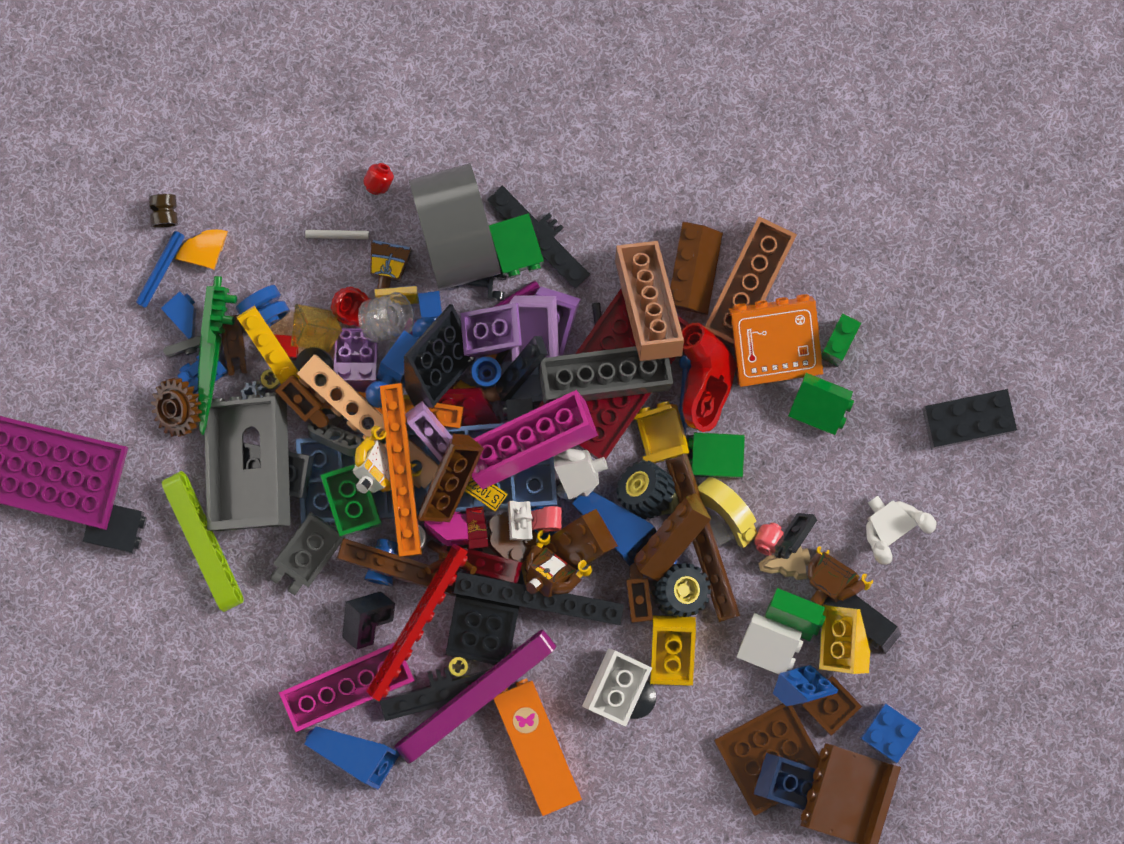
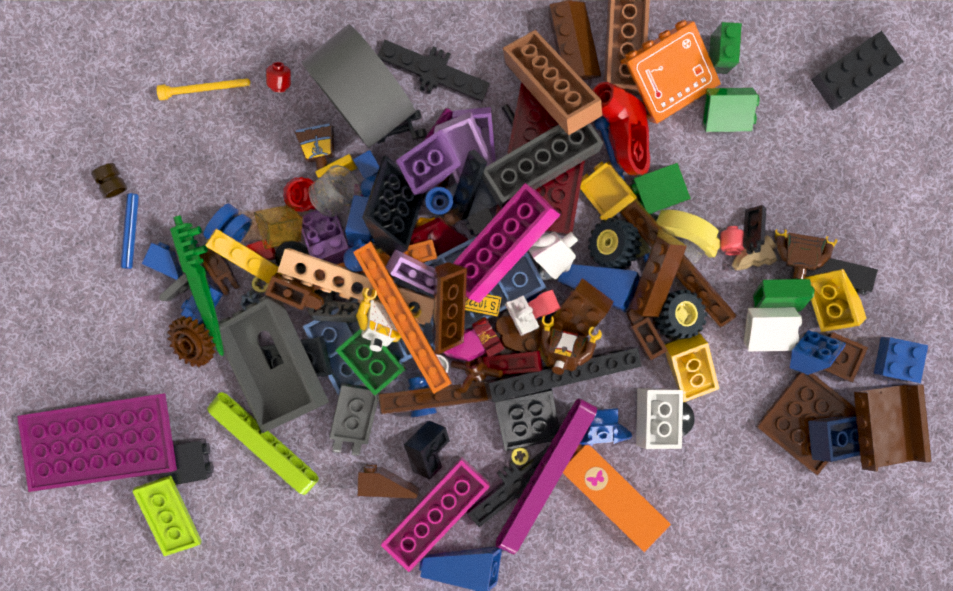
camera: 25 degrees left, 5 degrees up
light orange brick [175,229,228,270] -> none
white bar [305,230,369,239] -> none
red plate [366,544,468,701] -> none
green brick [489,213,544,278] -> none
white torso [866,496,937,565] -> none
none -> lime plate [132,475,202,556]
none -> yellow piece [157,78,251,101]
none -> reddish brown slope [357,463,419,499]
none -> blue piece [580,408,632,446]

